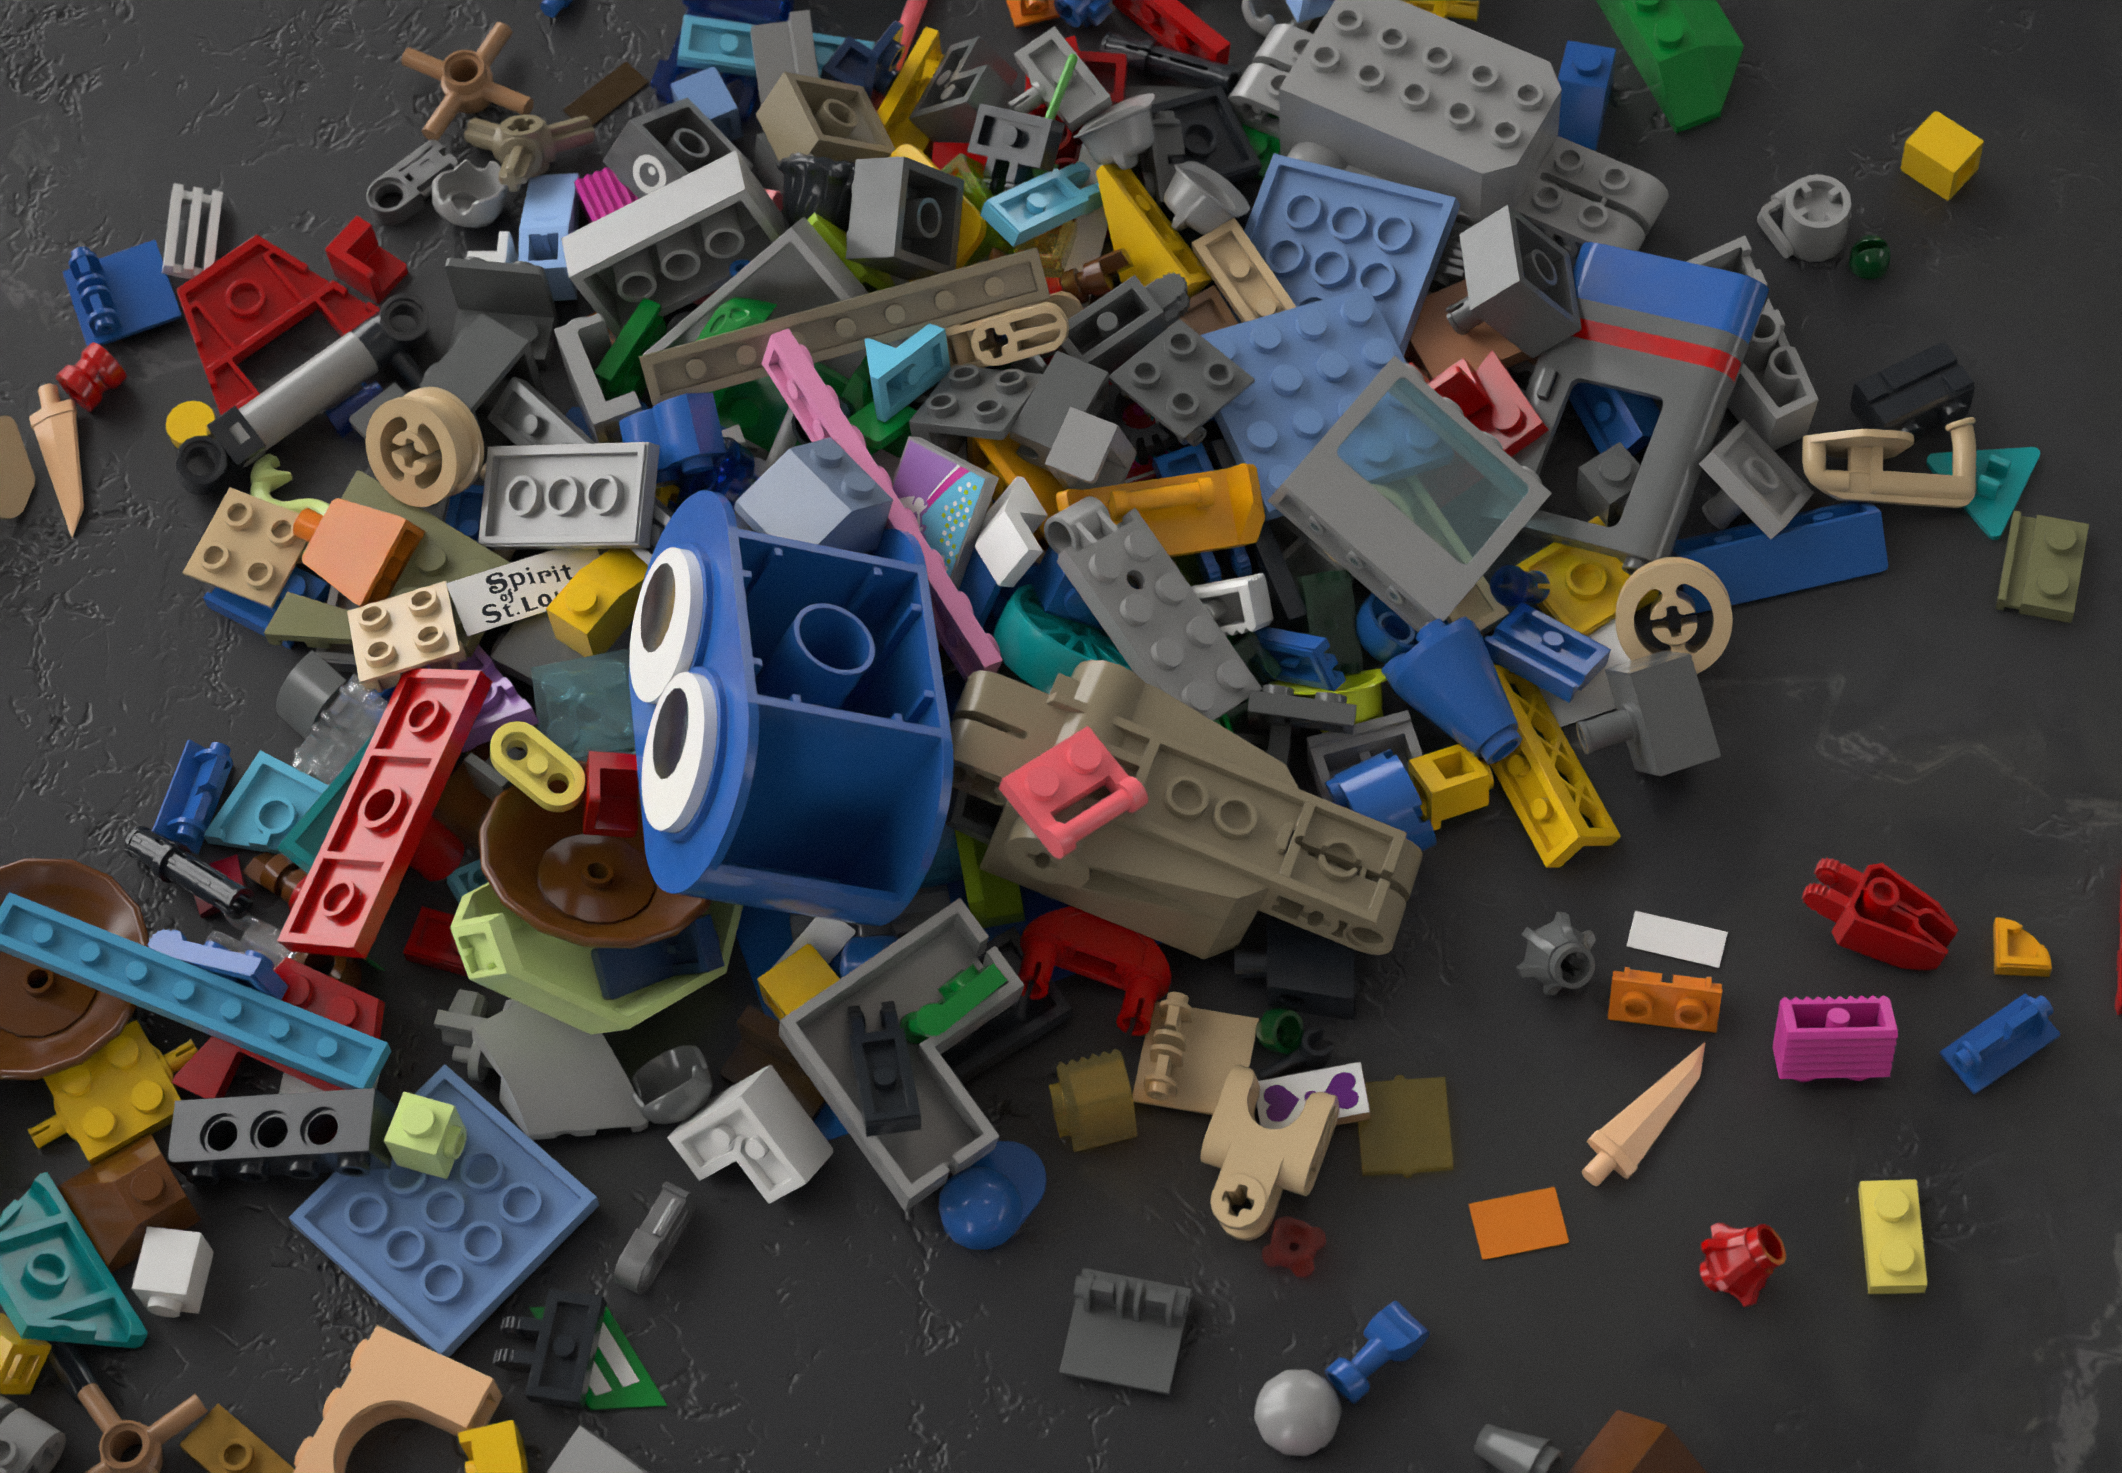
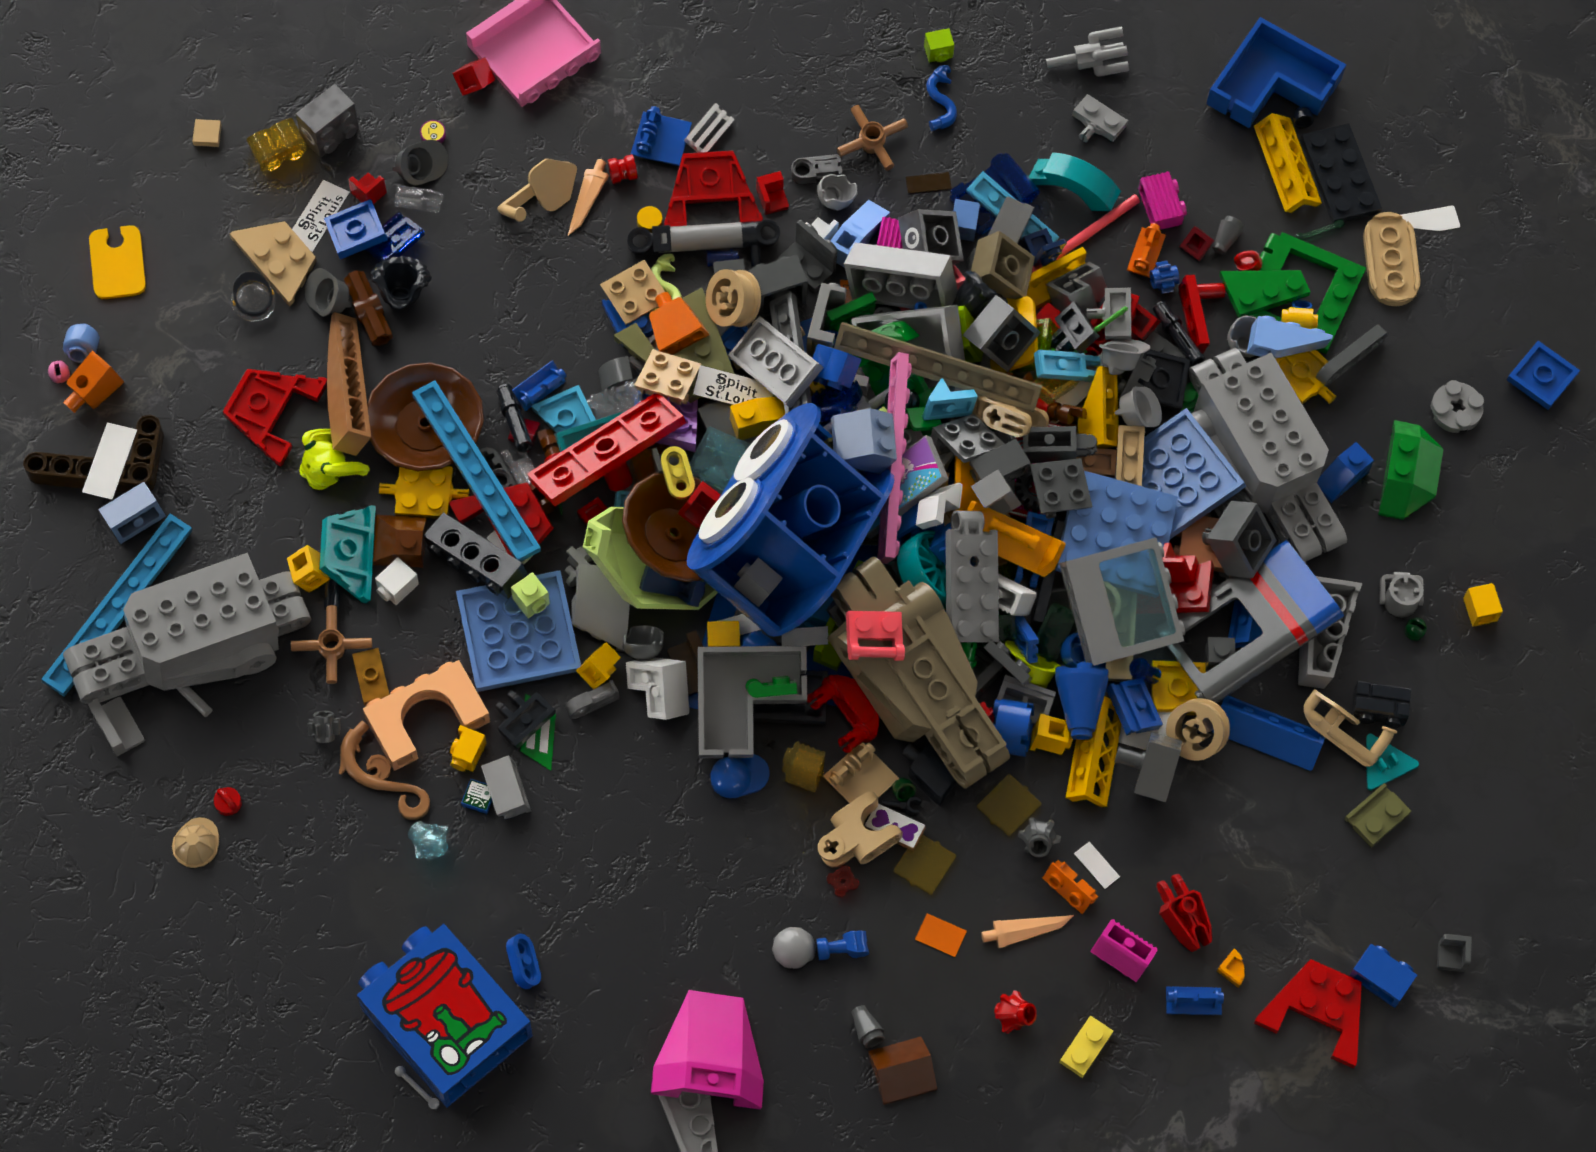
camera: 25 degrees right, 5 degrees up
hinge [147,928,289,1000] -> none
dark tan bush [464,115,595,192] -> none
black hinge [847,1001,921,1137] -> none
dark grey hinge [1059,1268,1192,1395] -> none
light grey tile [1699,419,1814,540] -> none
none -> yellow brick [576,642,621,690]
none -> light grey brick [734,557,783,607]
none -> white sticker [782,626,828,646]
none -> clear yellow piece [977,774,1042,837]

